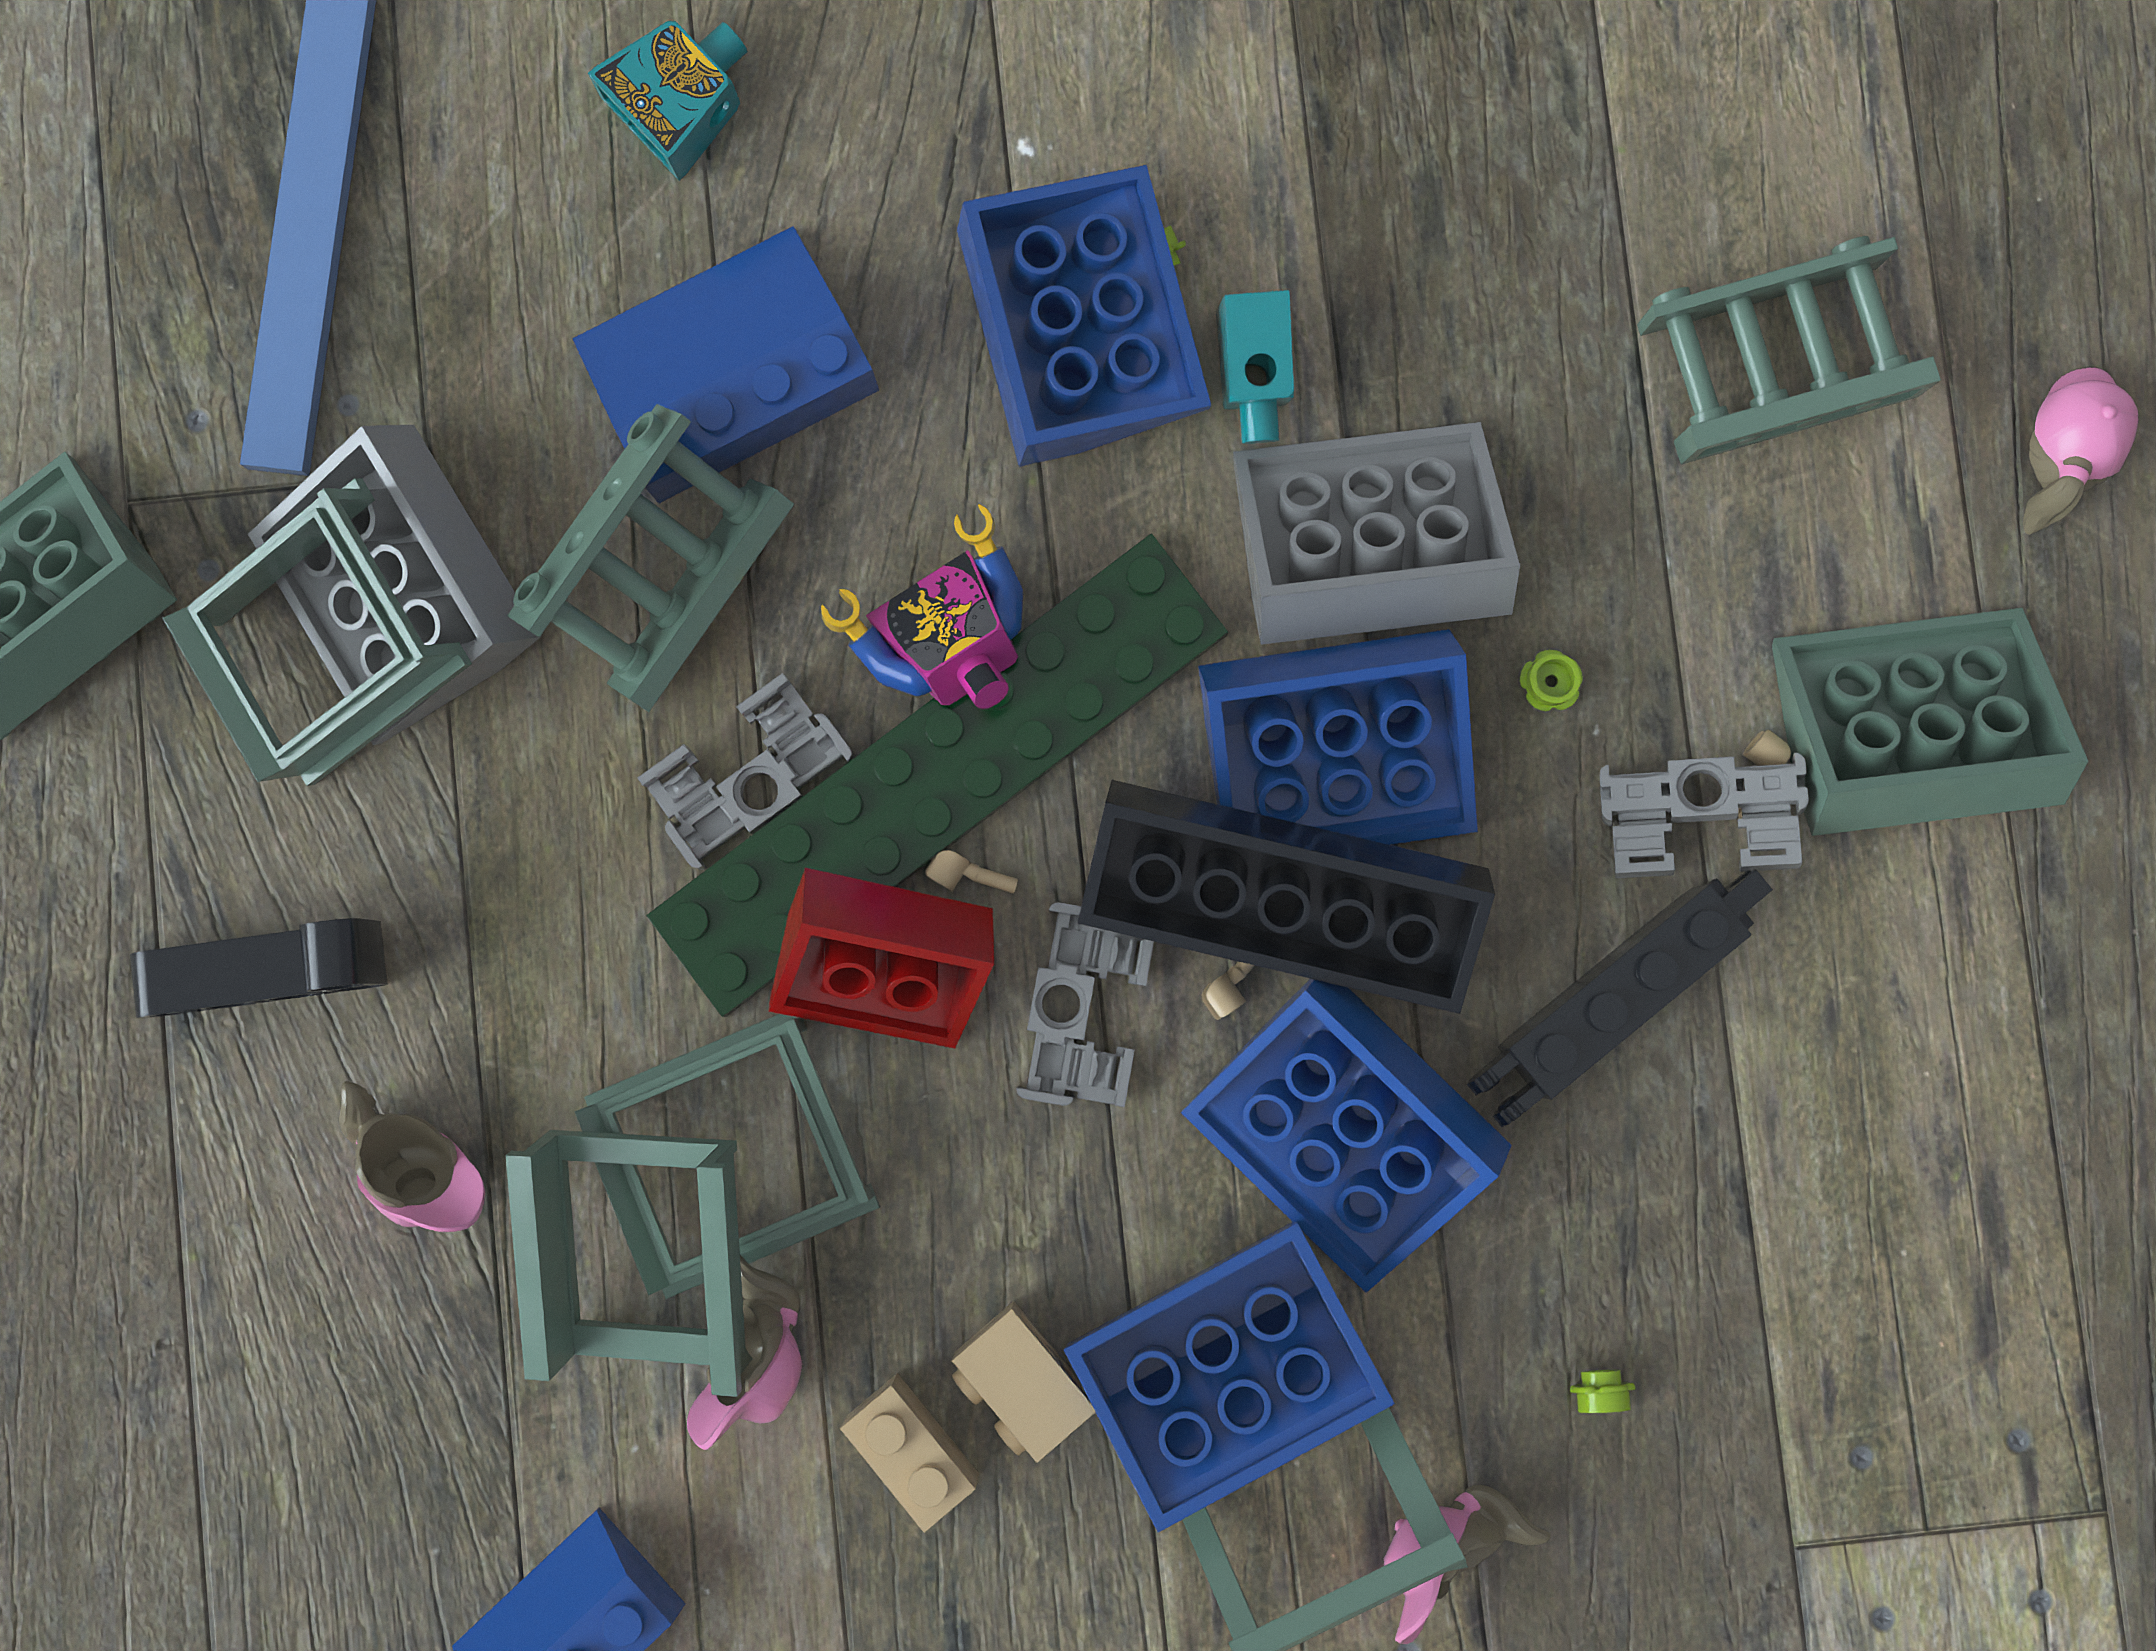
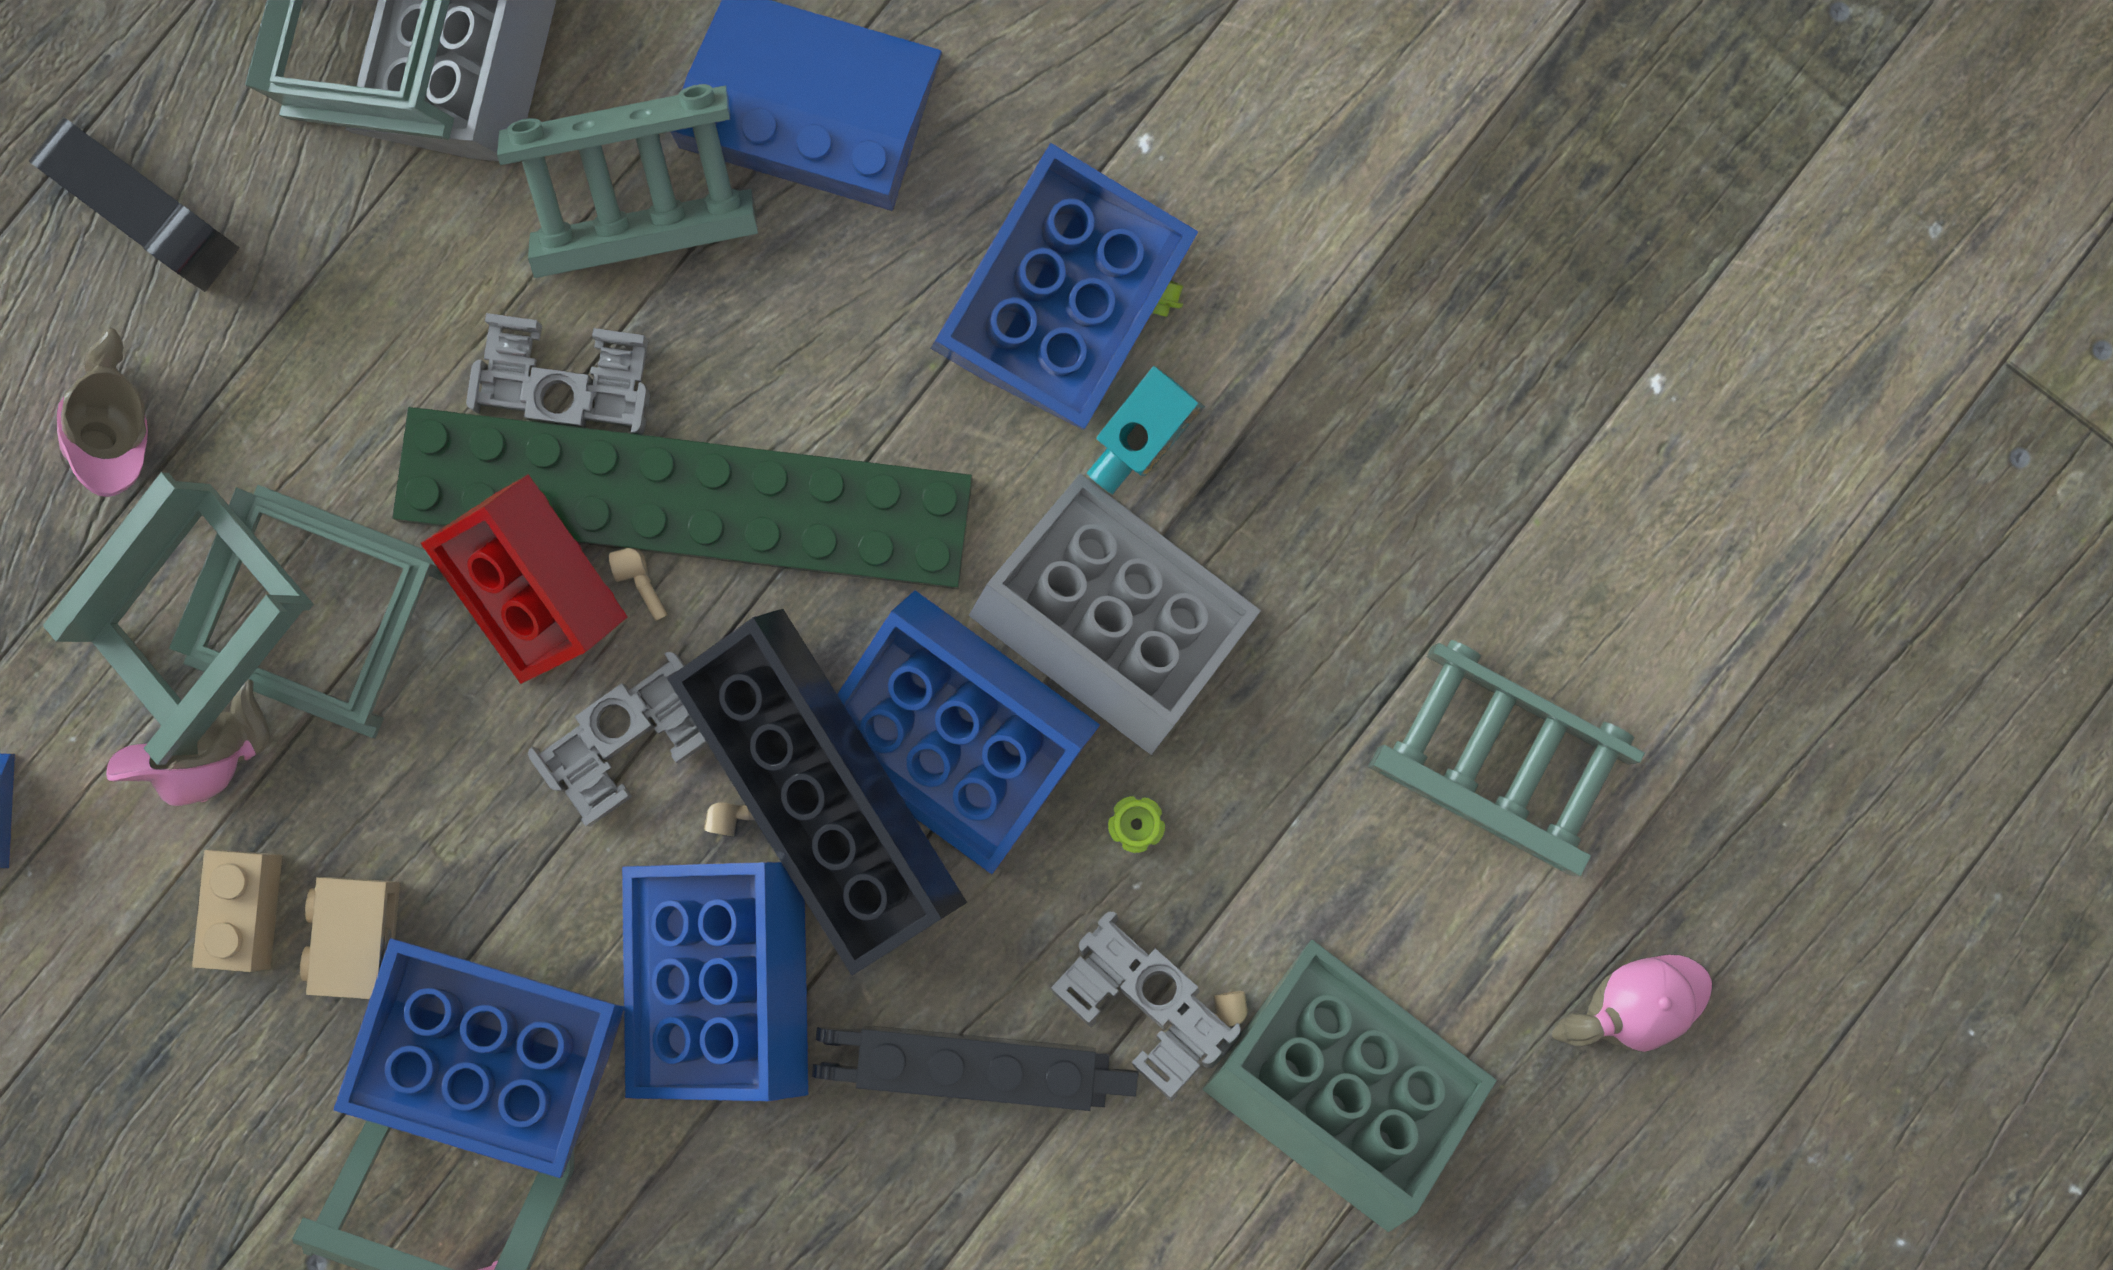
camera: 45 degrees right, 0 degrees up
torso [821,504,1024,709] -> none

